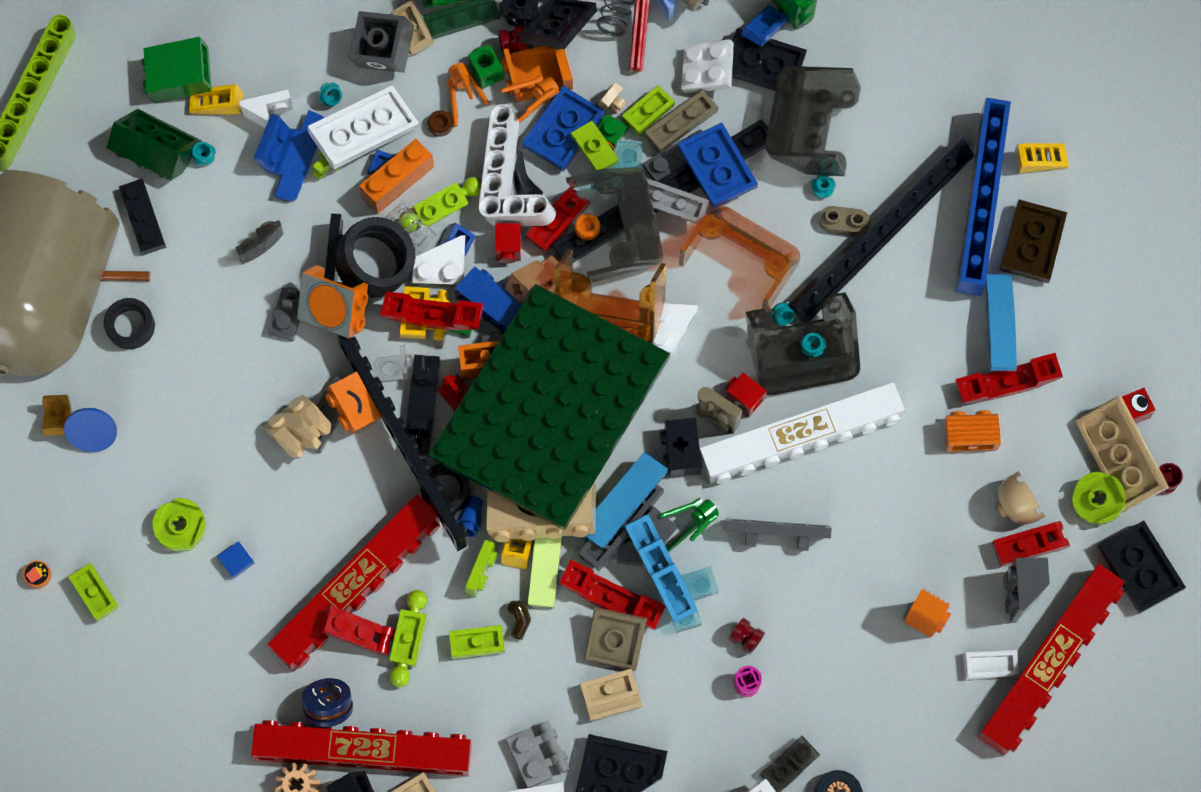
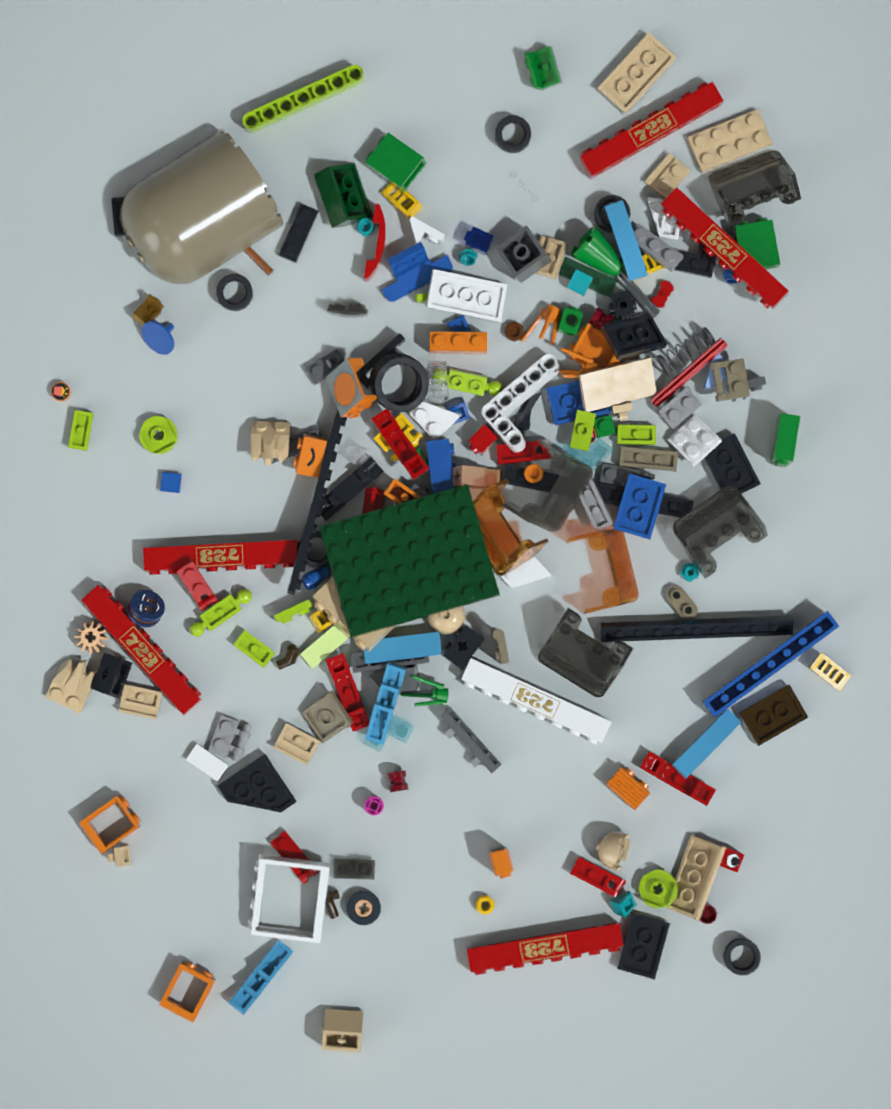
camera: 45 degrees right, 15 degrees up
red brick [725,372,767,417] -> none
blue tile [741,5,789,47] -> none
teal plate [771,302,795,326] -> none
teal plate [801,333,826,357] -> none
white tile [963,650,1020,680] -> none
dark grey slope [1004,558,1050,623] -> none
none -> red slope [364,203,386,282]
none -> tan cylinder [427,606,465,635]
none -> clear blue brick [464,226,494,256]
none -> yellow plate [475,895,495,915]
none -> teal slope [567,269,593,296]
none -> tile [578,357,657,412]
none -> teal slope [609,891,637,918]
none -> light grey bracket [658,386,702,430]

